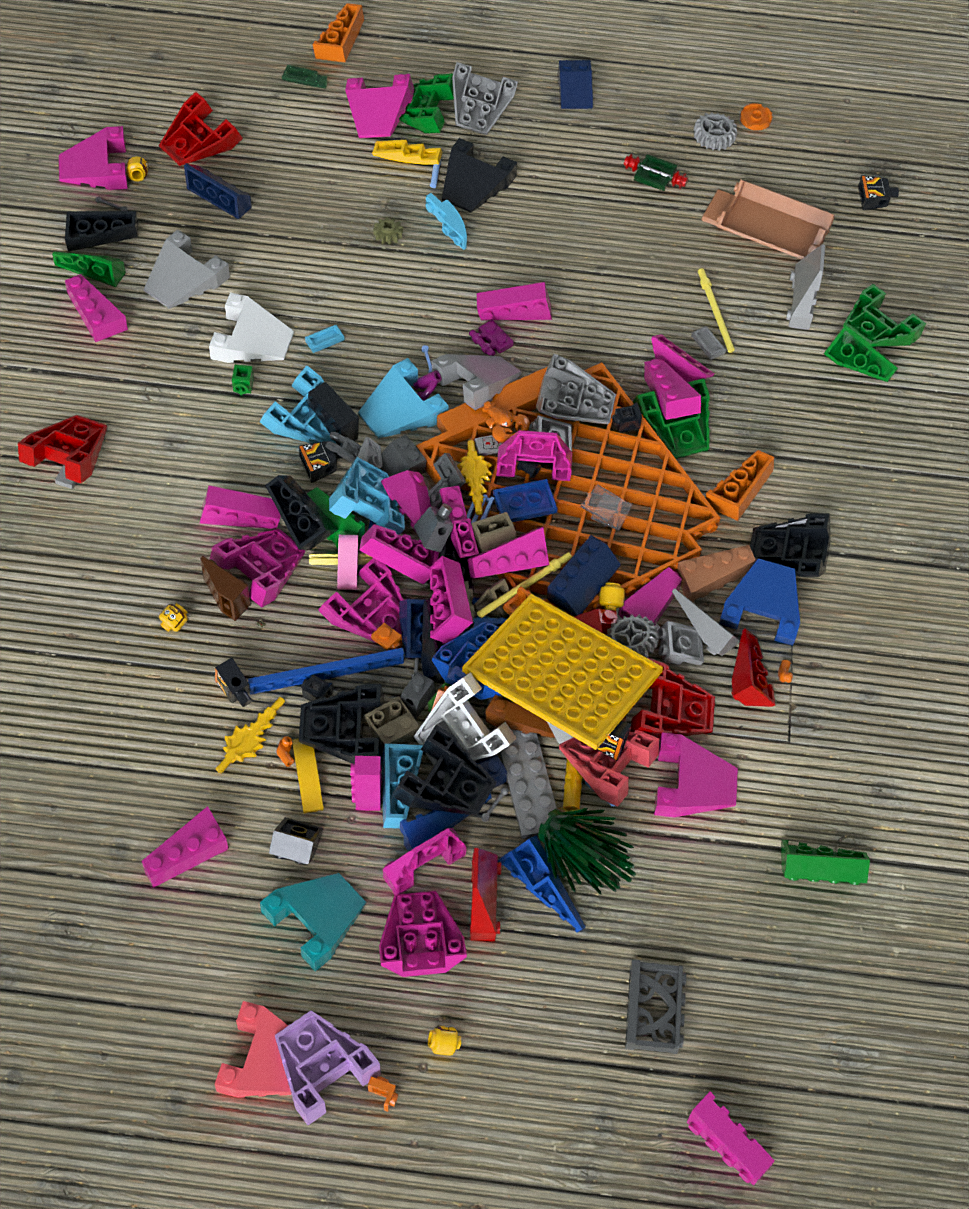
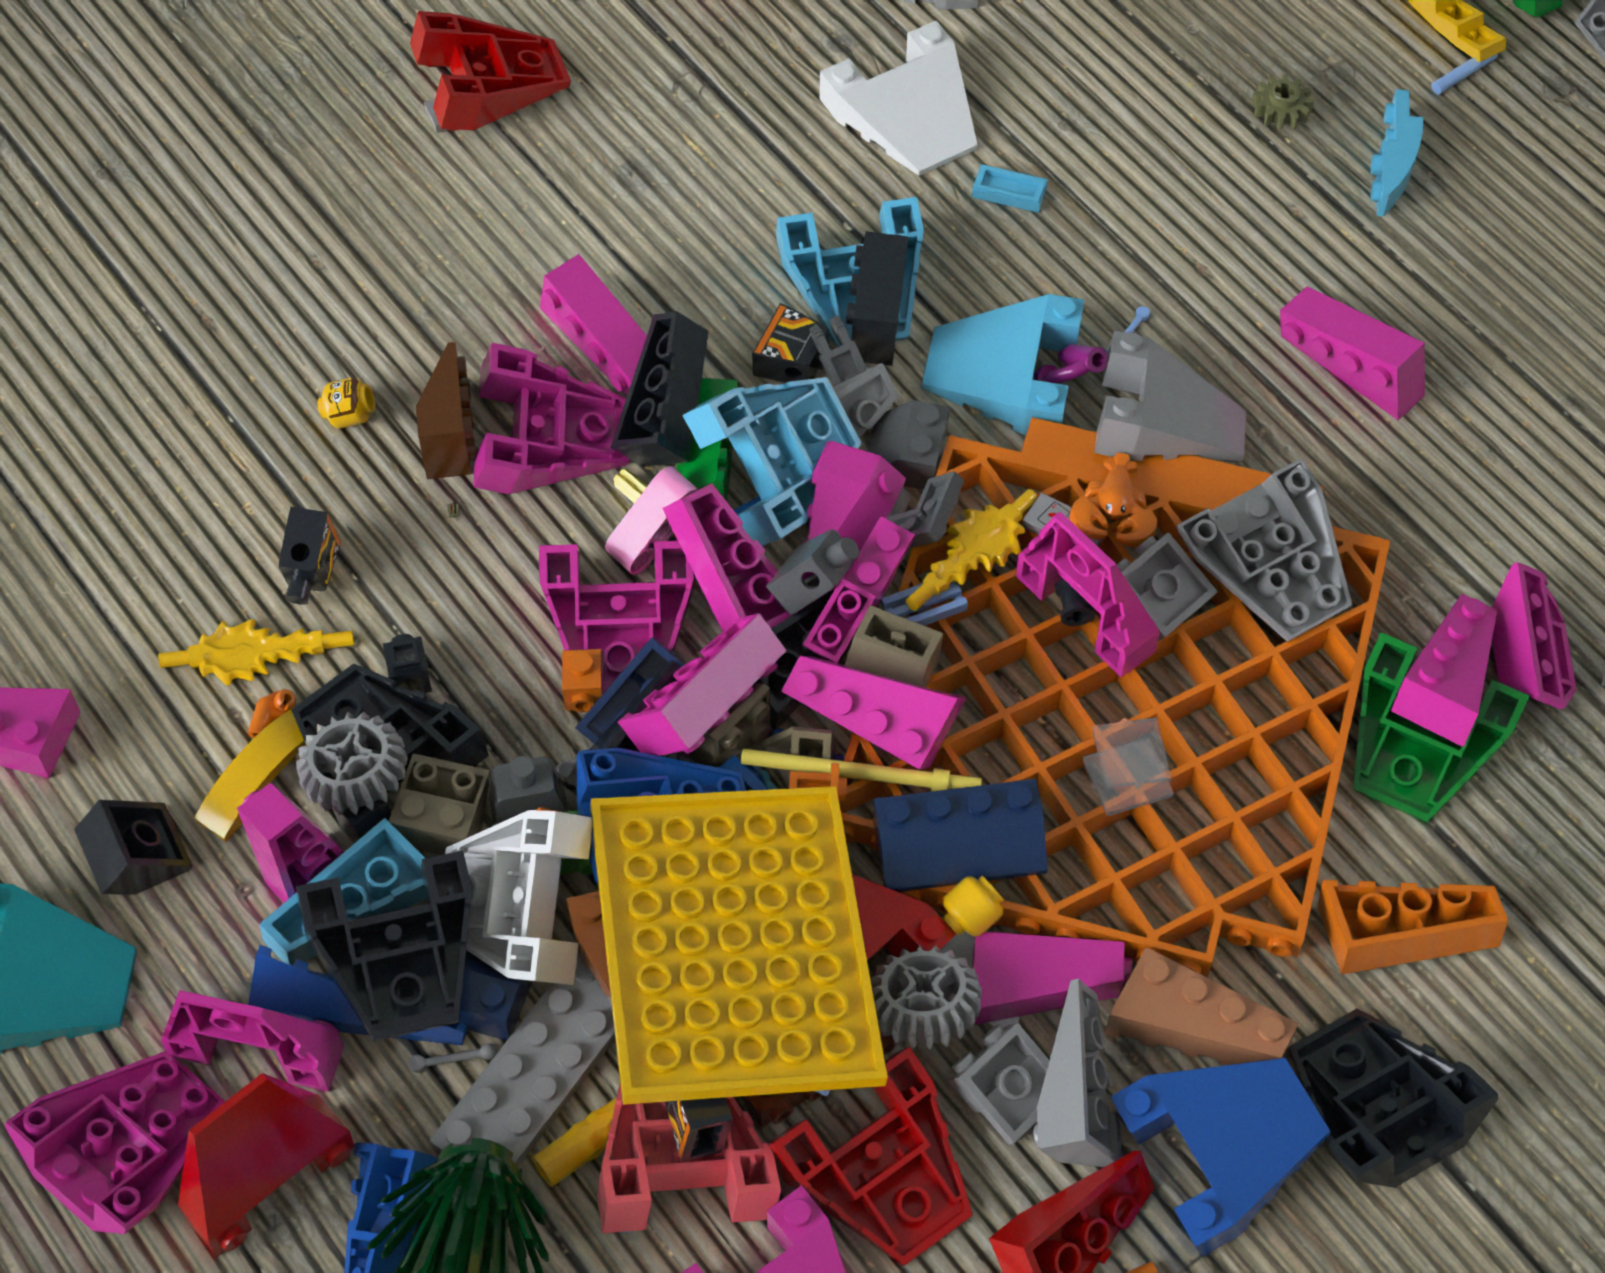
camera: 50 degrees right, 0 degrees up
green brick [232,364,254,395] -> none
blue tile [248,648,404,694] -> none
black wedge [442,138,517,213] -> none
magenta plate [469,319,514,356] -> none
blue plate [493,479,557,522] -> none
black window [612,402,642,432] -> none
none -> light grey gear [296,711,407,815]

